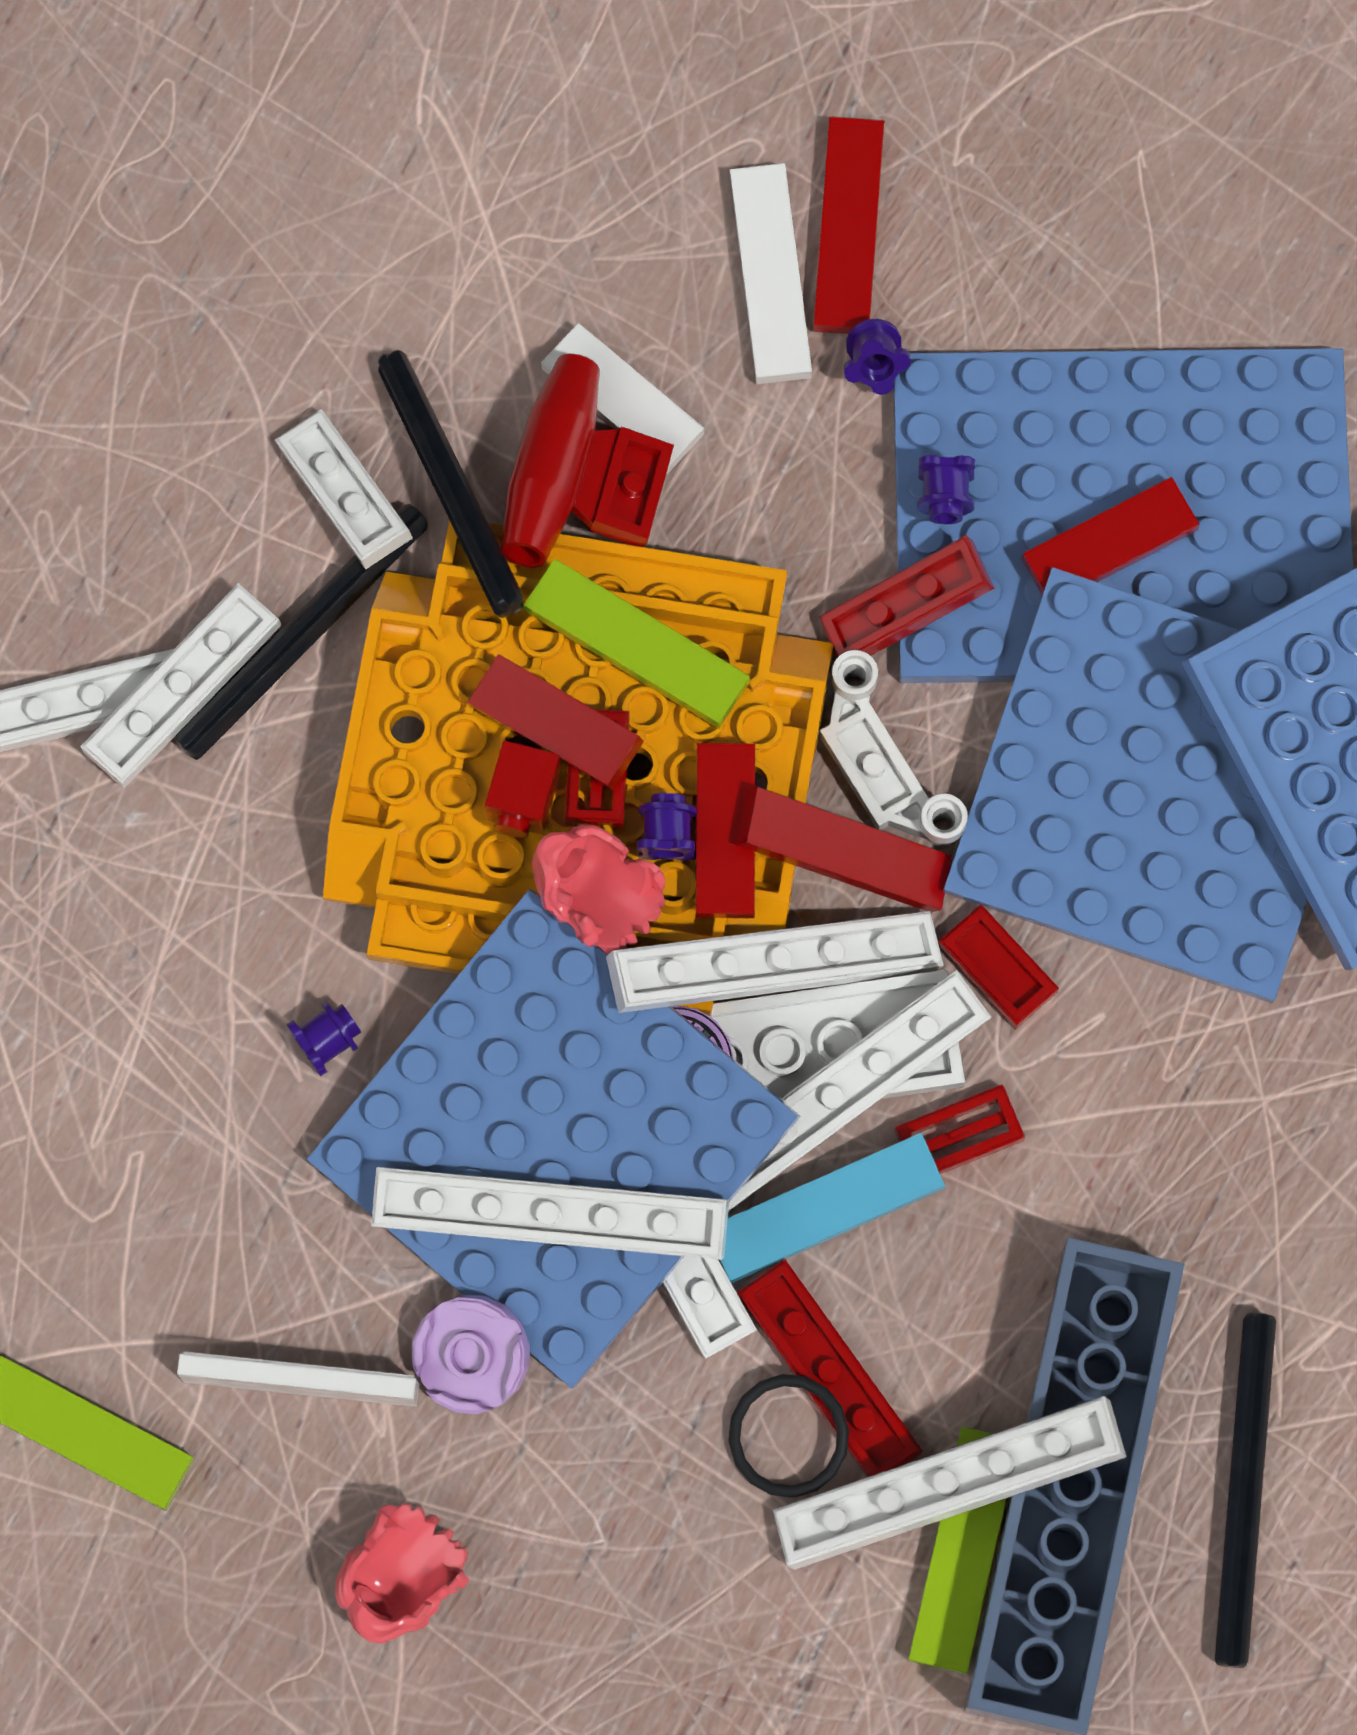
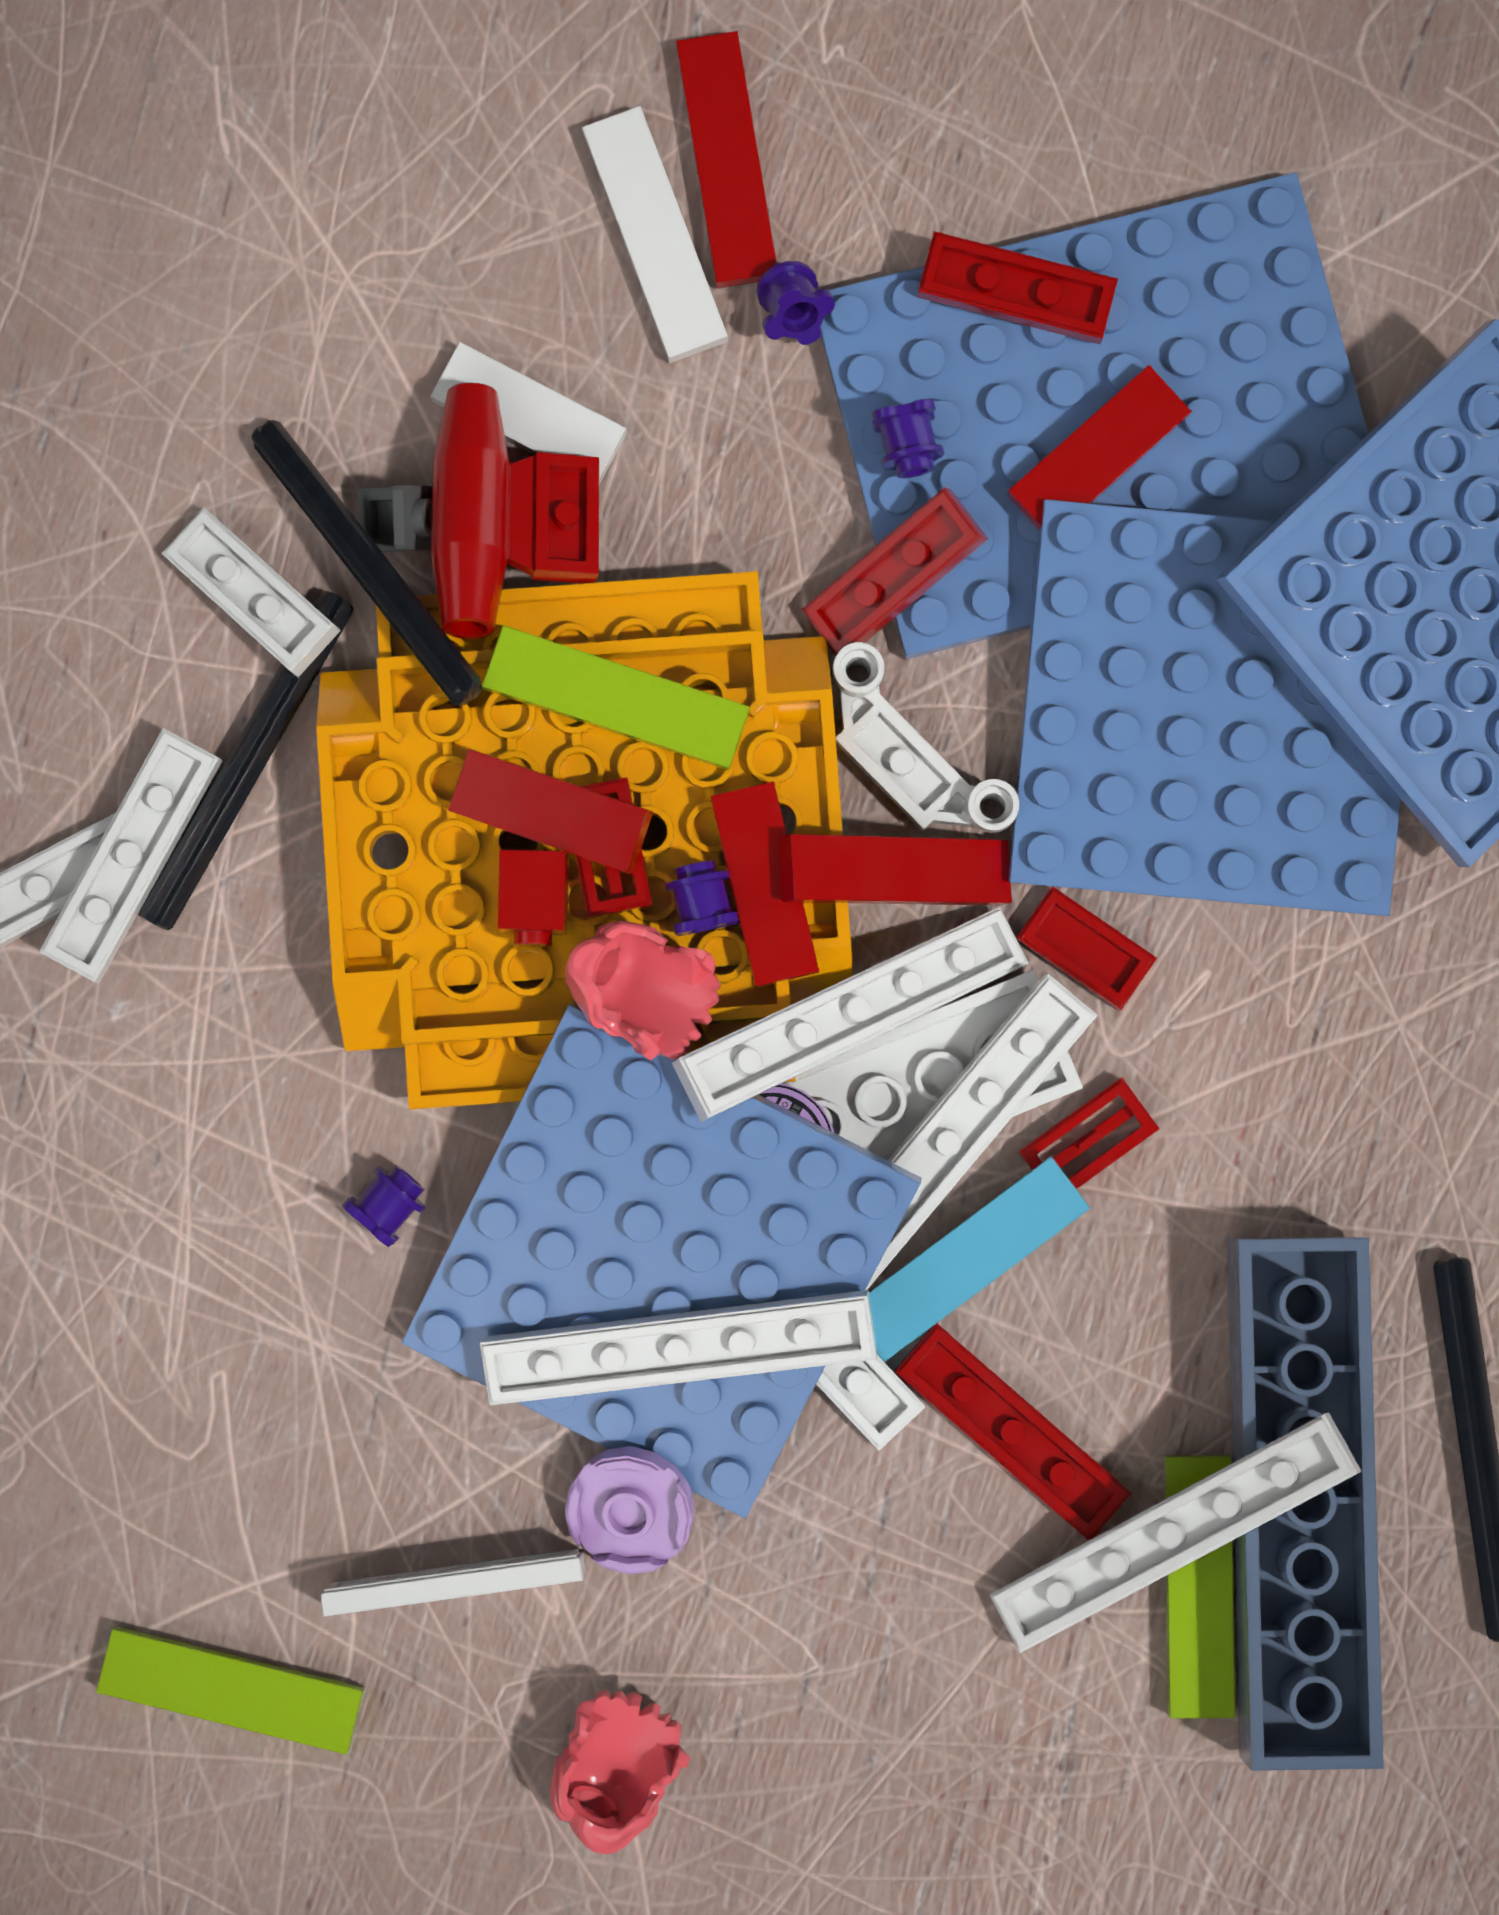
camera: 15 degrees left, 10 degrees up
black piece [728,1374,849,1498] -> none
none -> dark grey bracket [358,485,432,552]
none -> red tile [917,231,1118,345]

